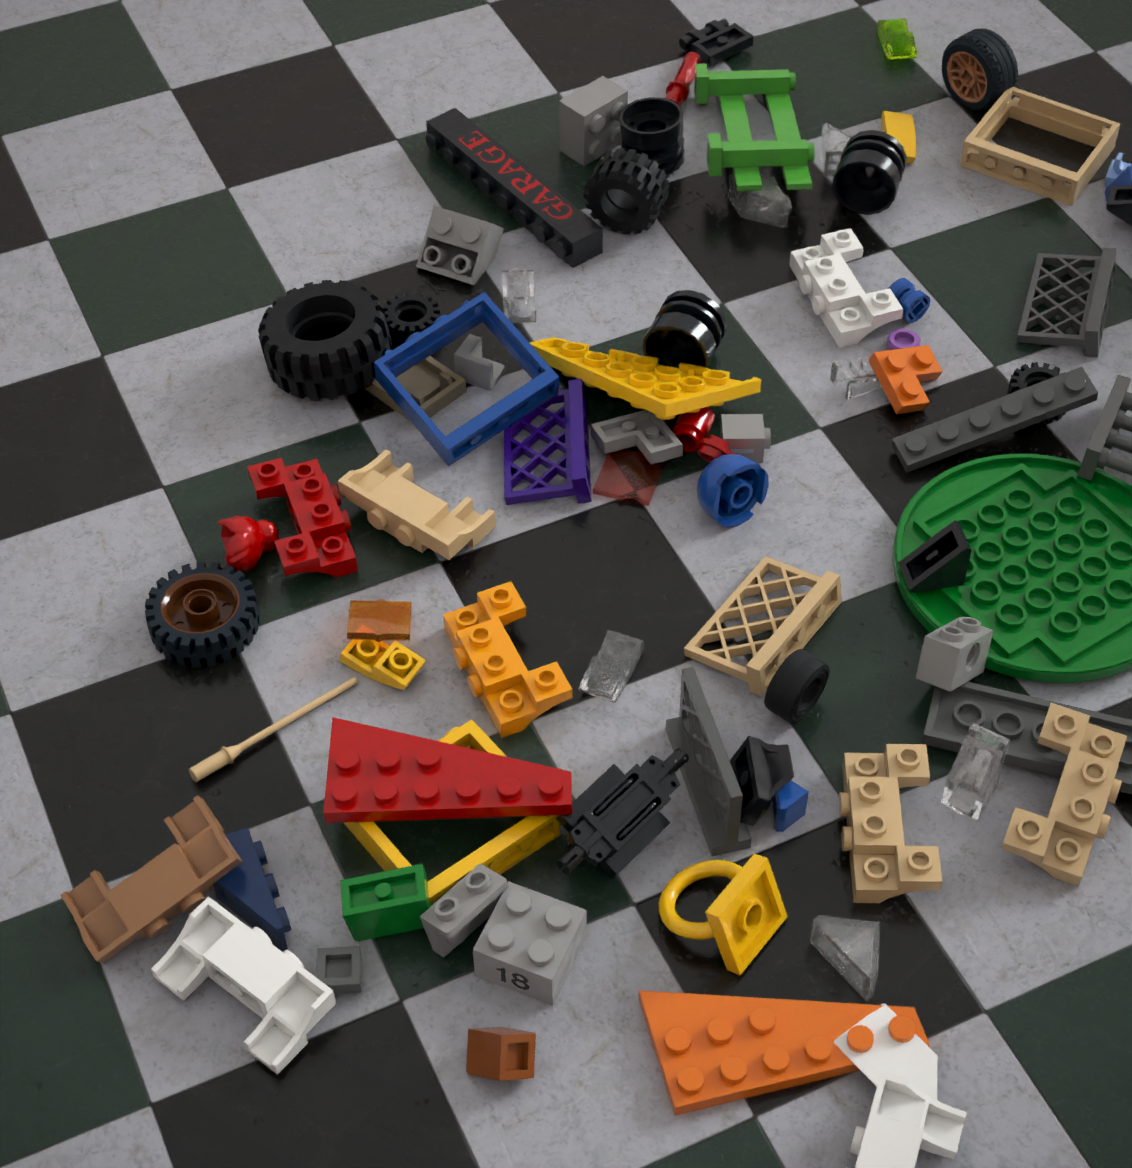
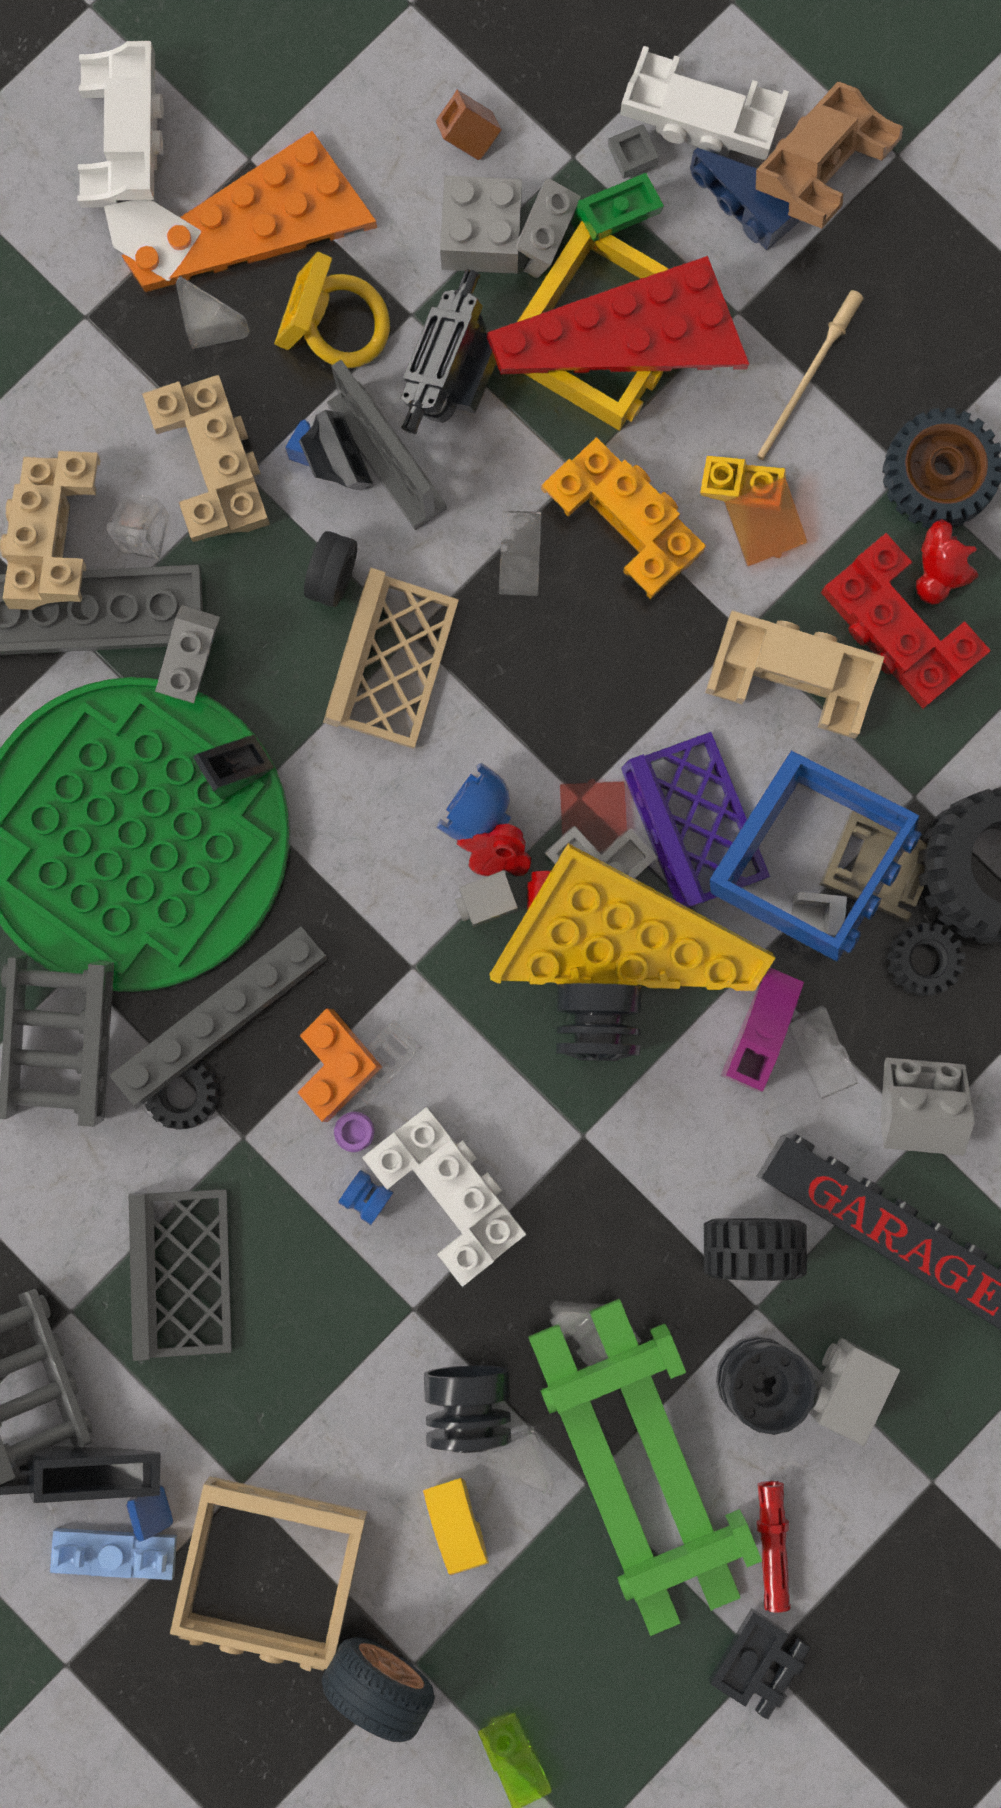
camera: 160 degrees right, 35 degrees up
none -> magenta slope [720,968,804,1092]

